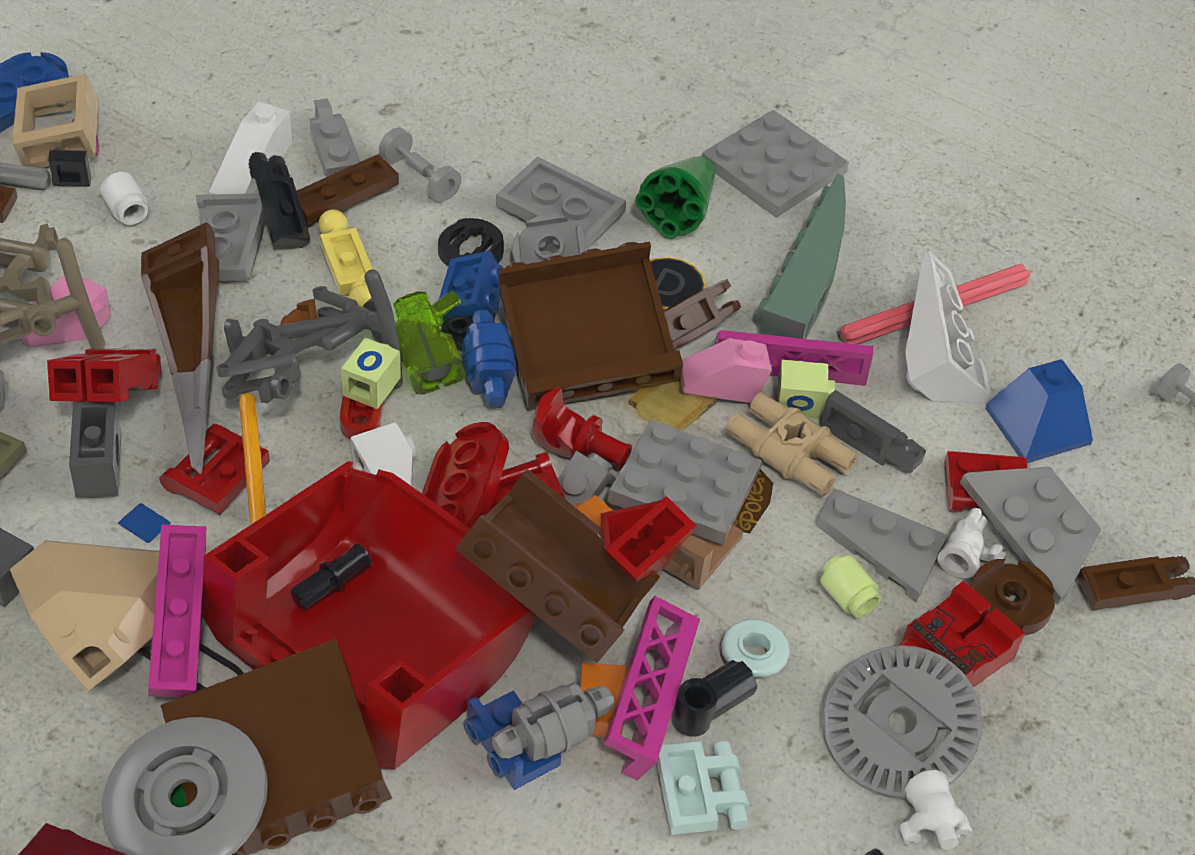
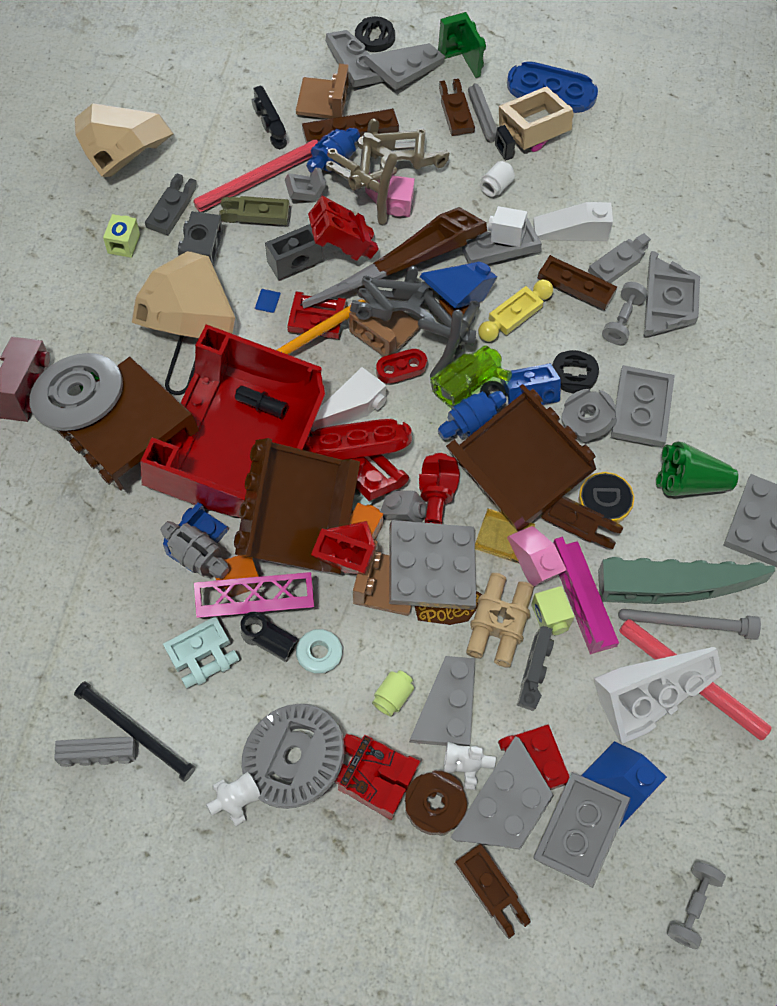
camera: 70 degrees right, 15 degrees up
dark pink fence [148,524,207,697] -> none
black hinge [248,152,310,248] -> none
yellowish green brick [341,337,401,409] -> none
none -> medium nougat bracket [349,311,420,356]
none -> blue slope [420,261,497,308]
none -> white brick [488,206,527,247]
none -> light grey plate [534,772,631,888]
none -> light grey piece [618,609,761,640]
none -> light grey wing [644,251,700,336]

